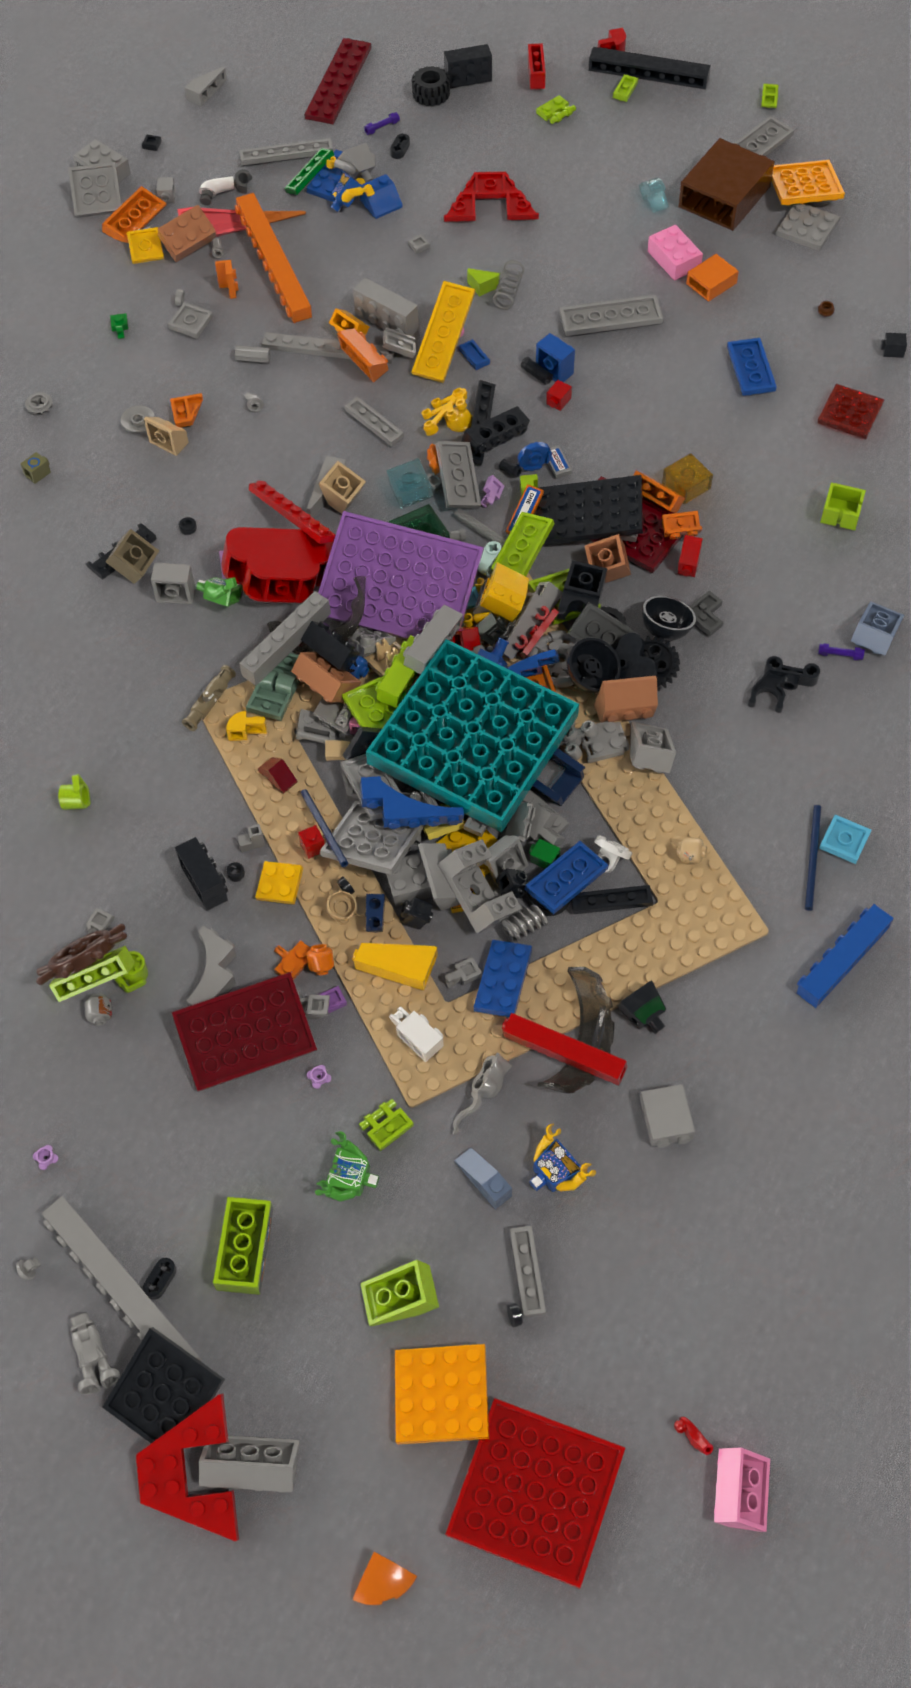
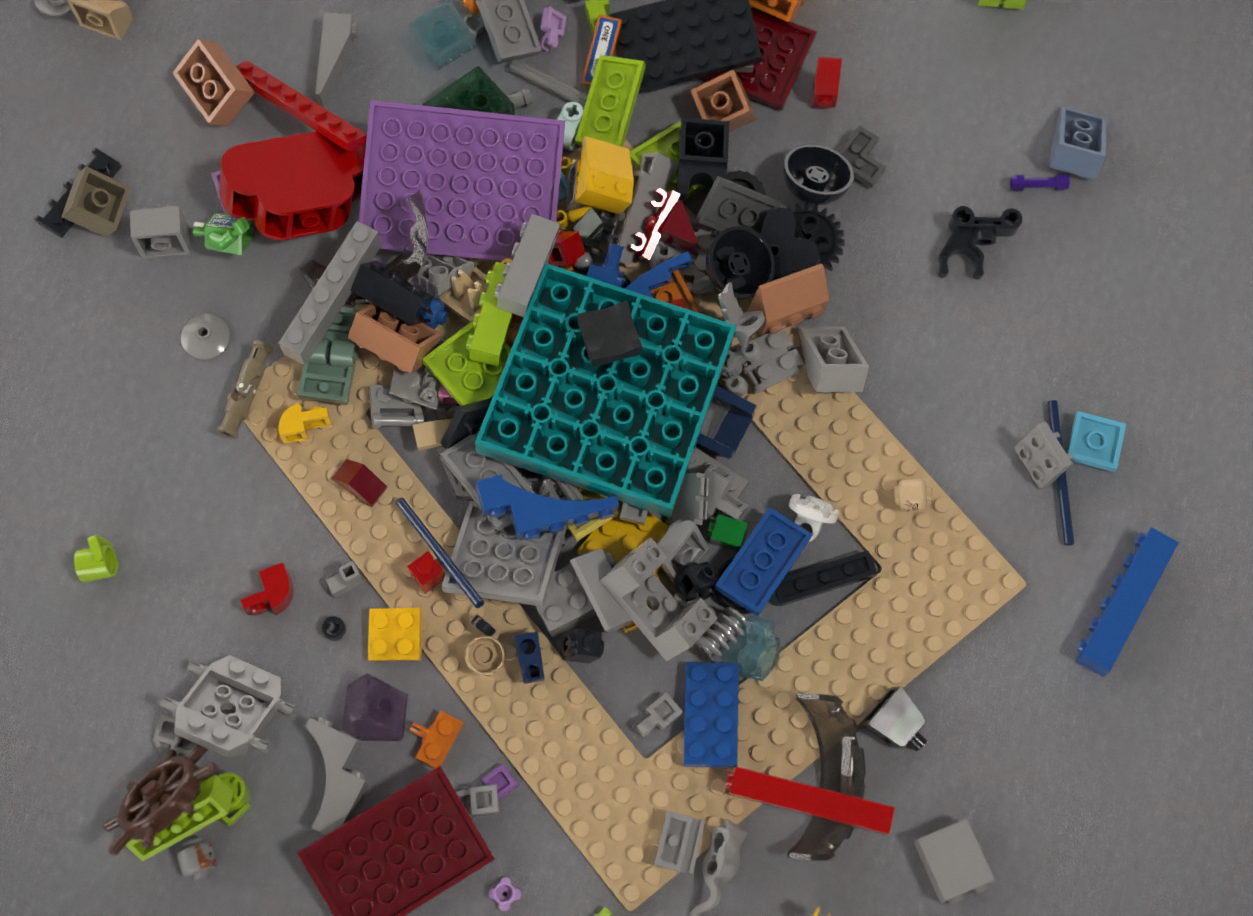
camera: 15 degrees left, 10 degrees up
black brick [175,837,229,911] -> none
black tile [179,517,197,535] -> none
orange head [307,944,334,976] -> none
tan slope [319,461,366,514] -> none
yellow slope [352,943,438,991] -> none
white brick [389,1007,444,1062] -> none
orange bracket [662,511,702,539] -> none
none -> light grey piece [159,655,296,758]
none -> nougat brick [173,39,255,126]
none -> light grey dish [181,314,231,360]
none -> red brick [240,562,294,615]
none -> clear purple slope [341,673,408,741]
none -> black brick [578,301,642,367]
none -> light grey plate [654,811,705,875]
none -> dark red slope [661,200,698,254]
none -> light grey hair [718,282,765,346]
none -> clear light blue brick [737,616,780,681]
none -> light grey plate [1014,421,1074,490]

